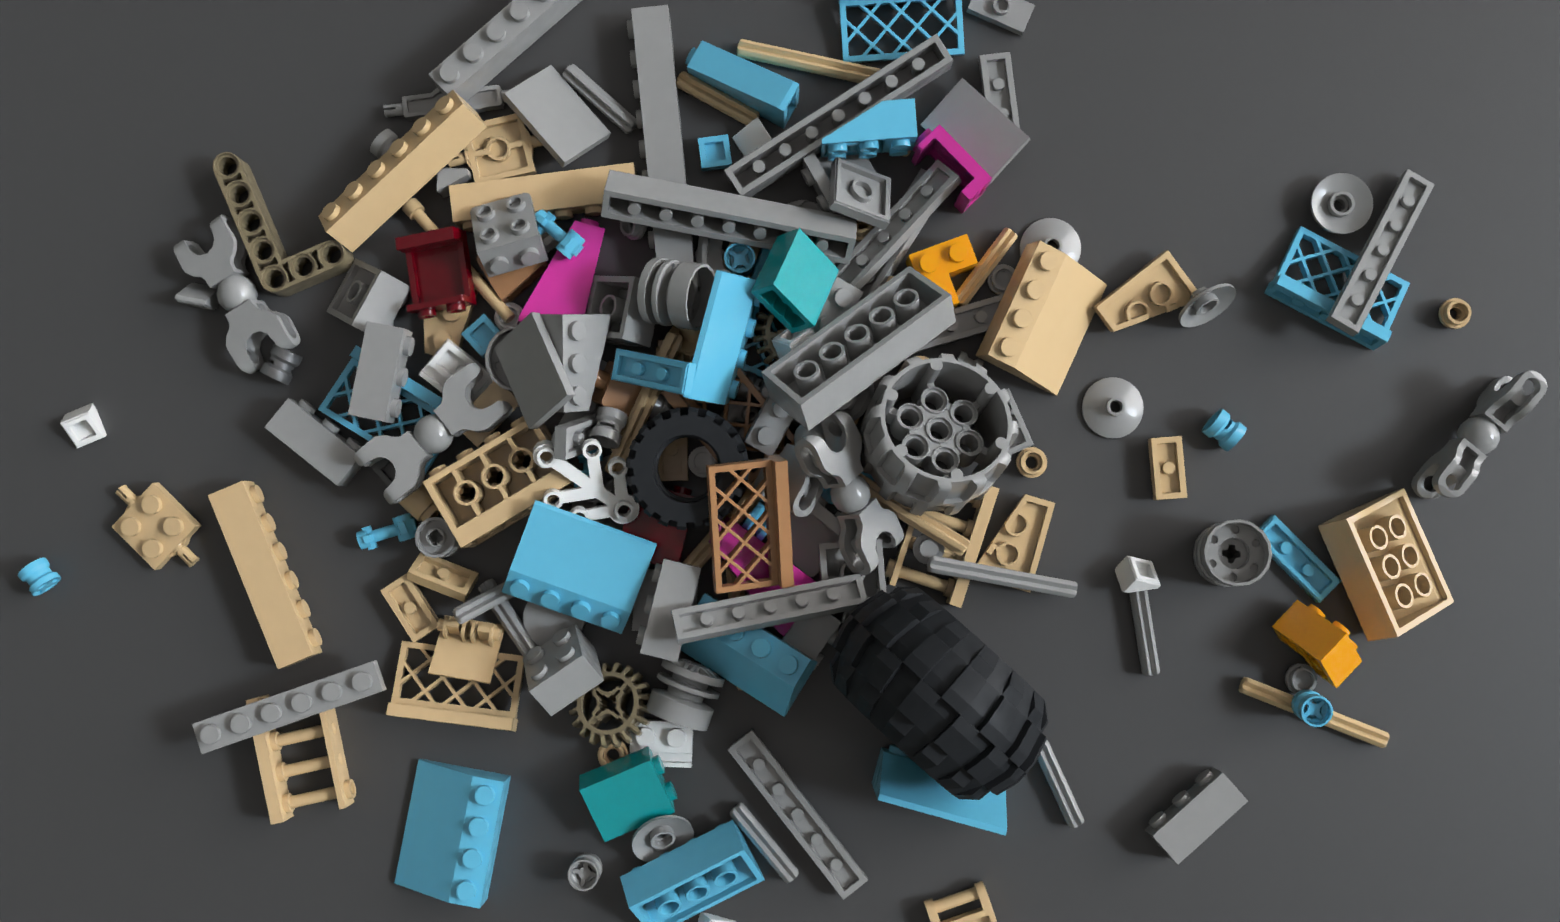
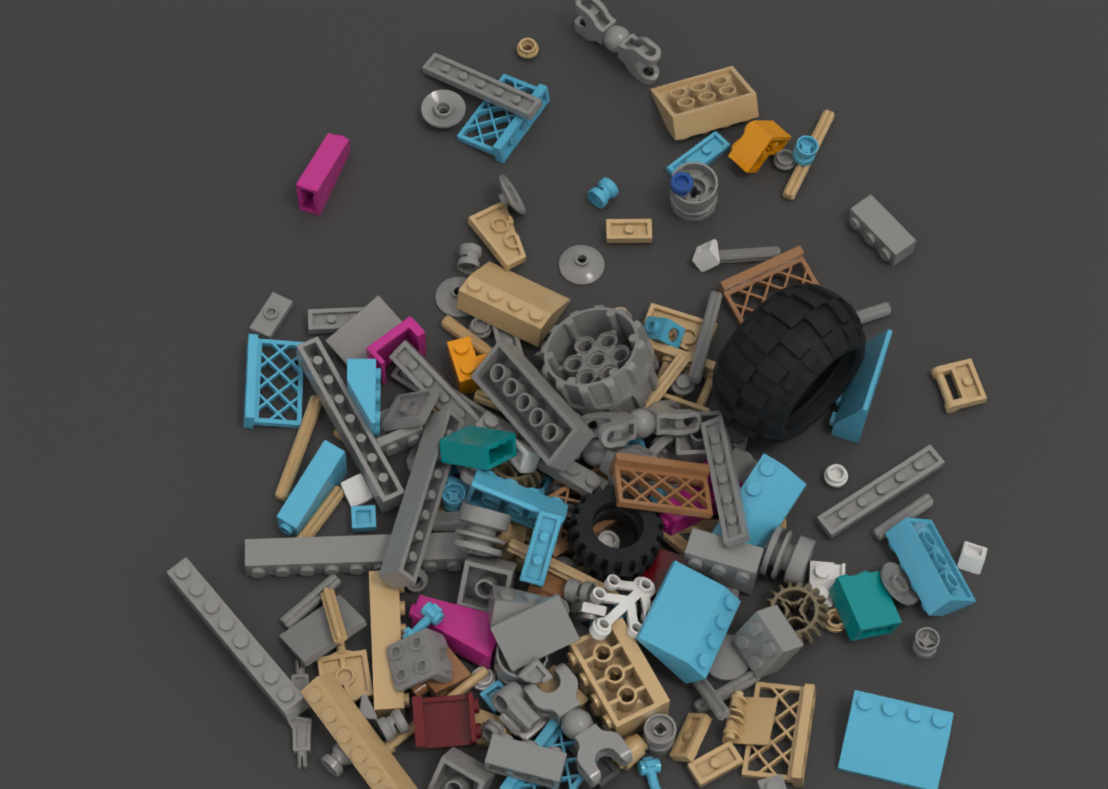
camera: 90 degrees left, 25 degrees down
none -> dark pink slope [296,133,350,216]
none -> tan axle [320,587,348,645]
none -> light grey wheel [376,708,410,742]
none -> light grey wheel [457,243,482,274]
none -> light grey plate [481,719,505,743]
none -> light grey piece [491,681,542,732]
none -> light grey tile [517,658,553,683]
none -> medium azure bracket [643,316,685,348]
none -> blue tile [670,172,693,196]
none -> medium nougat fence [717,245,819,326]
none -> white plate [824,464,848,488]

